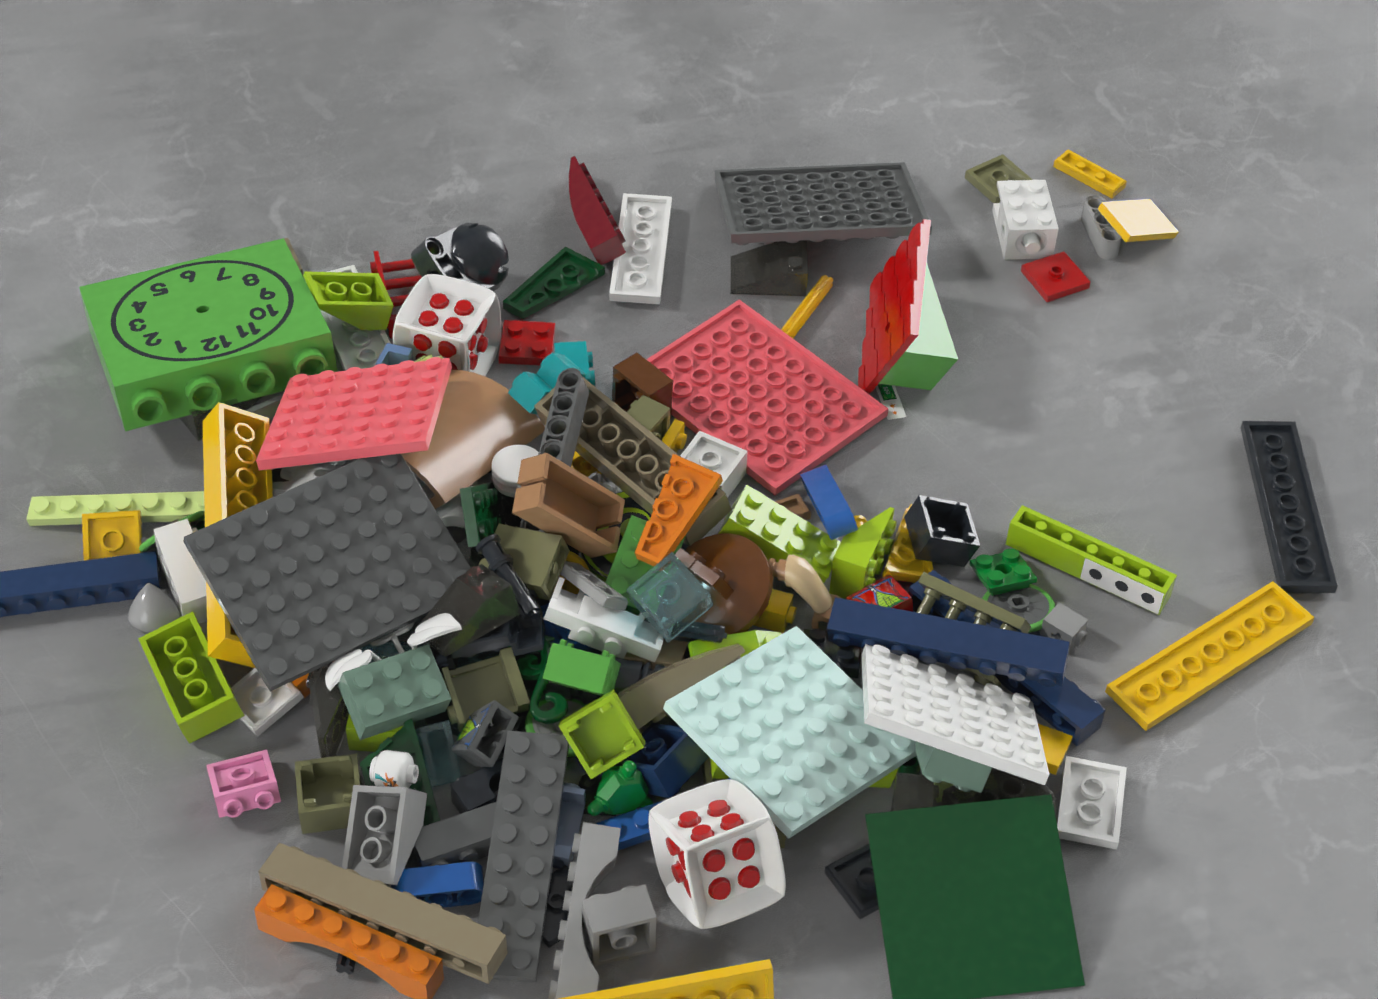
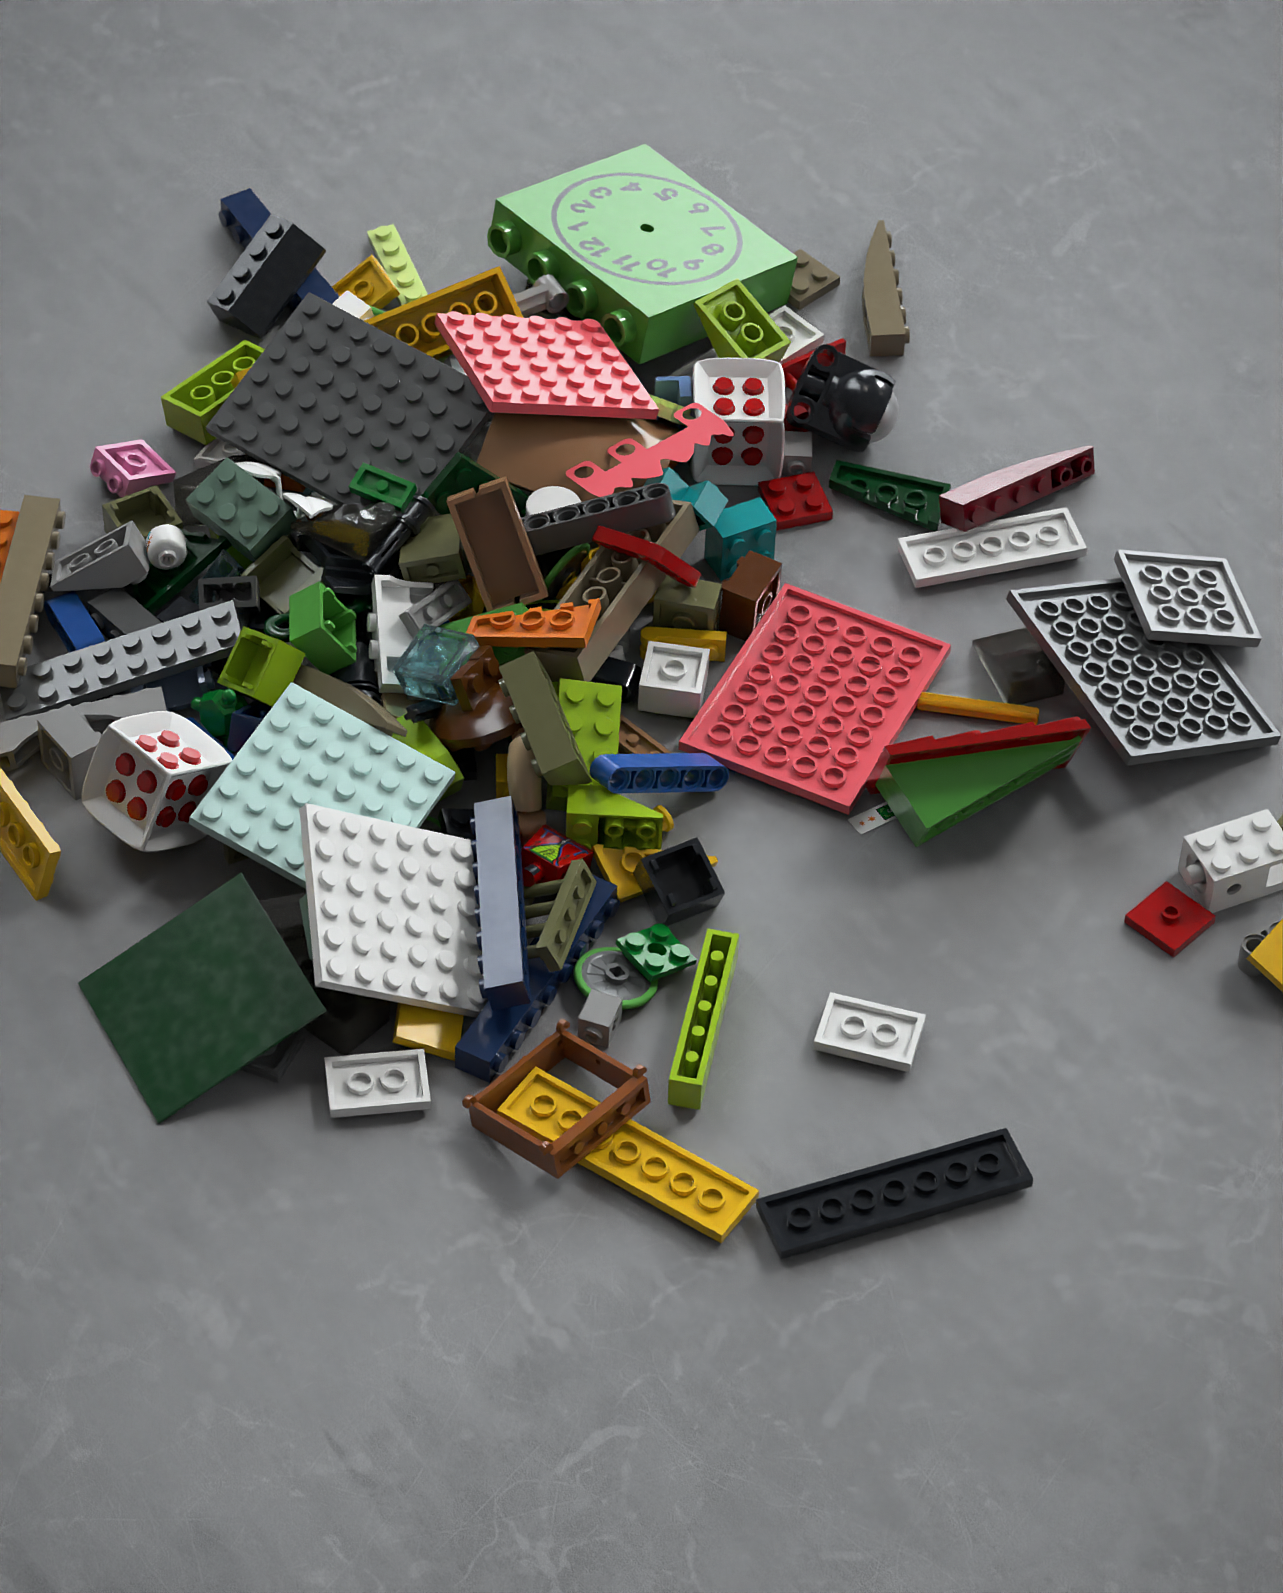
camera: 70 degrees right, 0 degrees up
none -> black slope [207,214,326,339]
none -> green plate [348,462,418,514]
none -> dark orange window [462,1019,651,1179]
none -> olive slope [498,651,592,786]
none -> light grey piece [513,274,569,318]
none -> coral piece [565,403,734,497]
none -> red beam [592,526,701,588]
none -> white plate [813,992,926,1072]
none -> dark tan slope [862,220,910,357]
none -> light grey plate [1113,550,1262,647]

